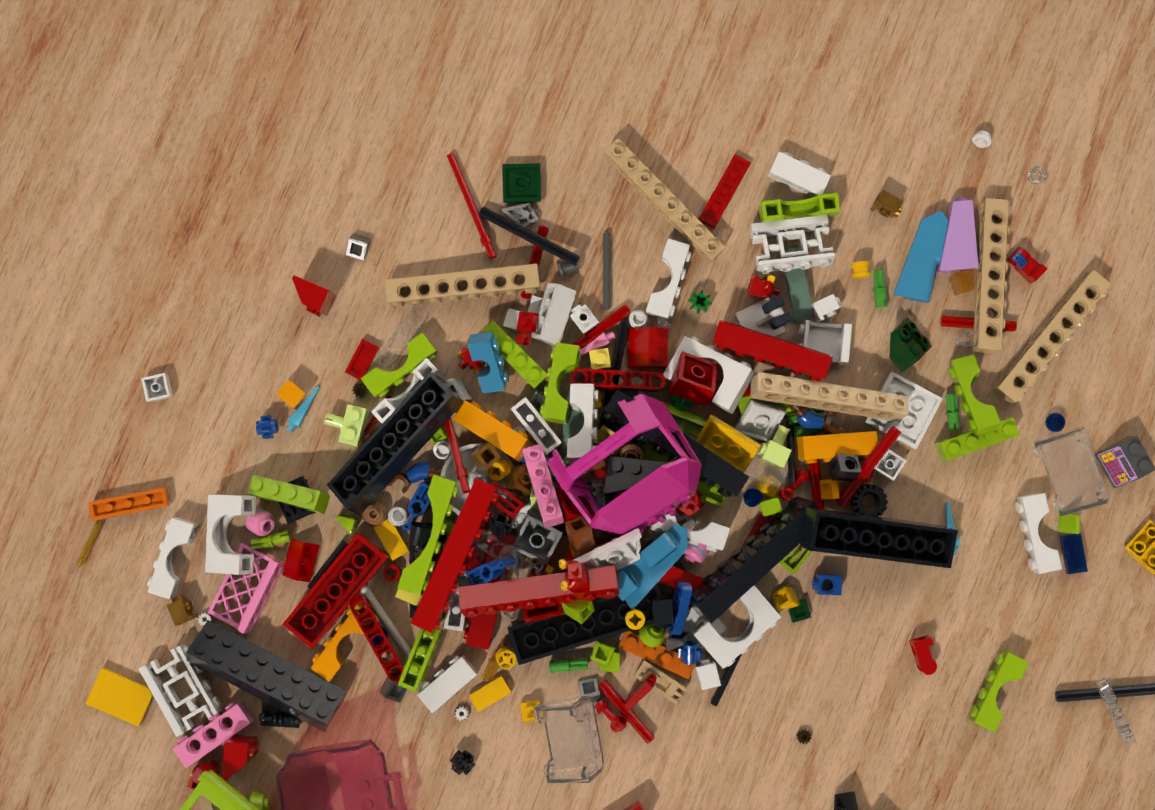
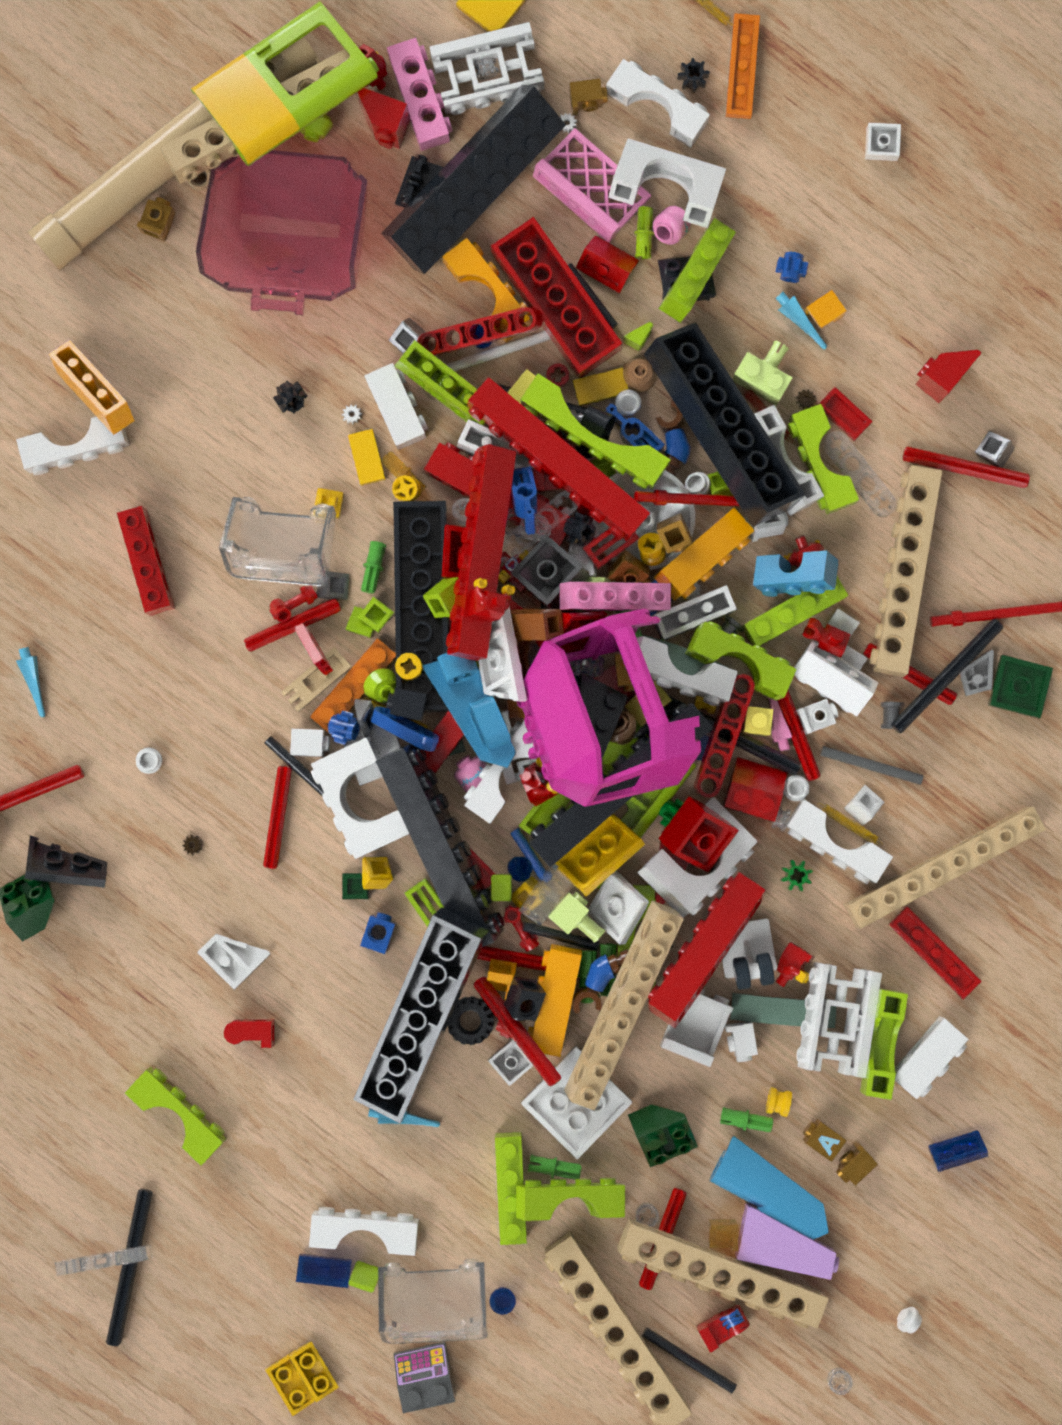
camera: 110 degrees right, 0 degrees up
none -> white plate [136,748,162,774]
none -> white wing [197,934,270,990]
none -> red axle [263,766,292,869]
none -> clear bush [474,57,499,79]
none -> blue piece [510,828,551,885]
none -> black bar [642,1327,737,1394]
none -> black gear [677,57,710,93]
none -> pearl gold brick [803,1118,847,1162]
none -> yellow piece [817,803,883,845]
none -> white slope [844,785,884,825]
none -> red axle [902,446,1030,488]
none -> clear blue plate [928,1130,988,1172]

